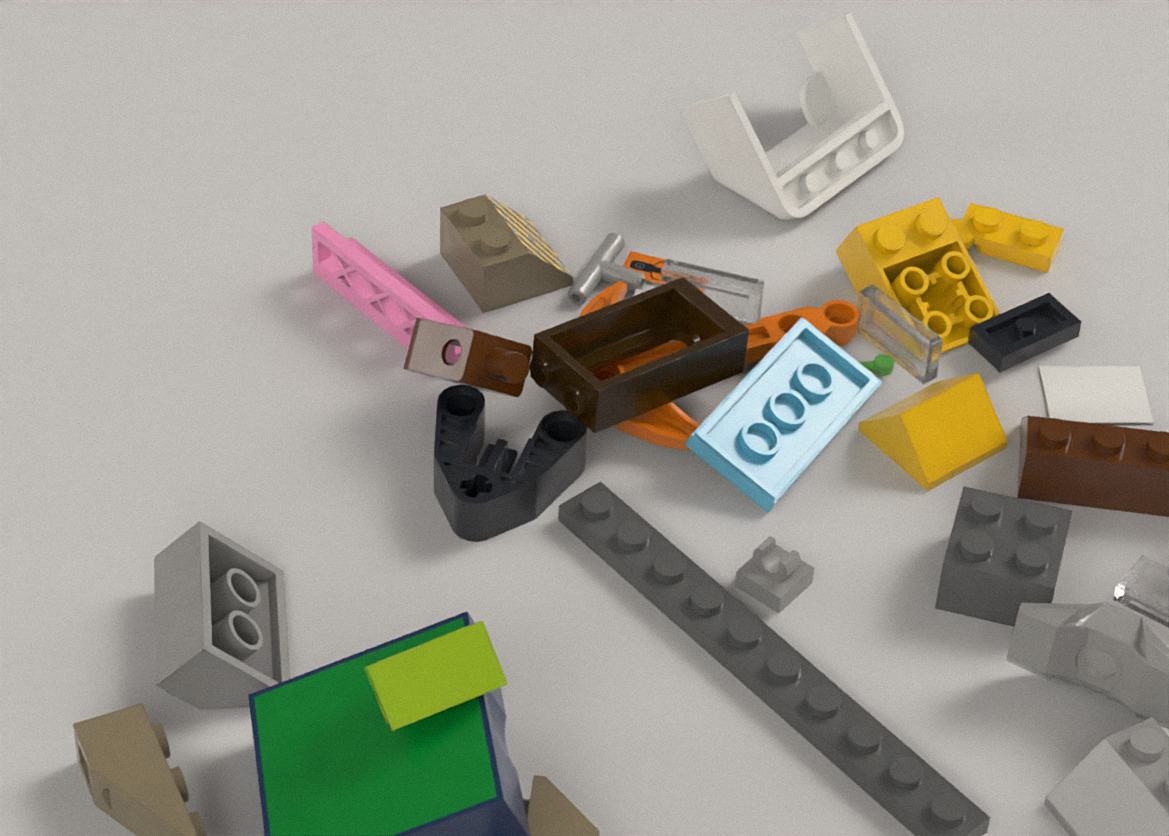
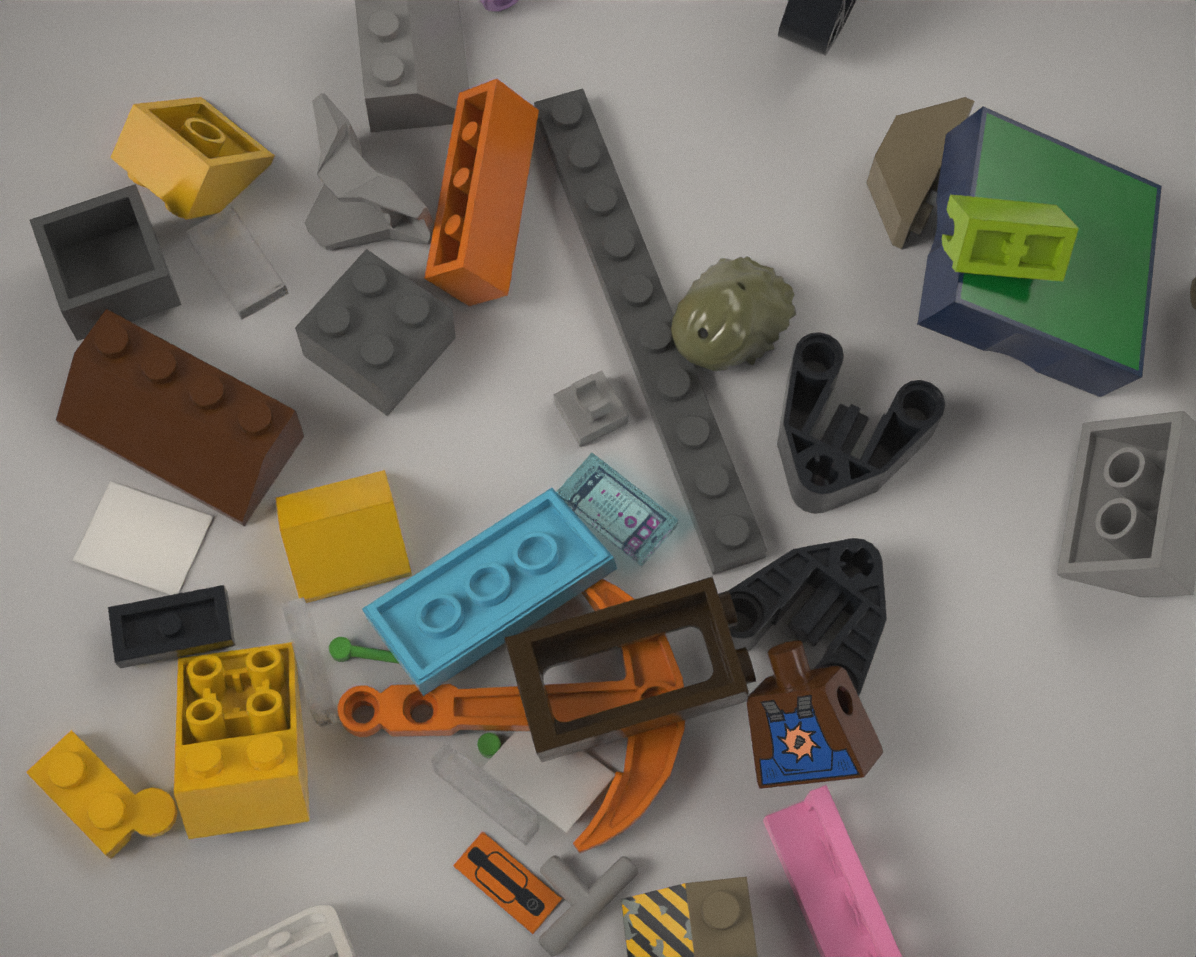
camera: 160 degrees left, 25 degrees up
none -> orange brick [424,79,539,306]
none -> clear light blue tile [556,453,678,566]
none -> olive piece [671,256,796,371]
none -> black connector [777,332,945,514]

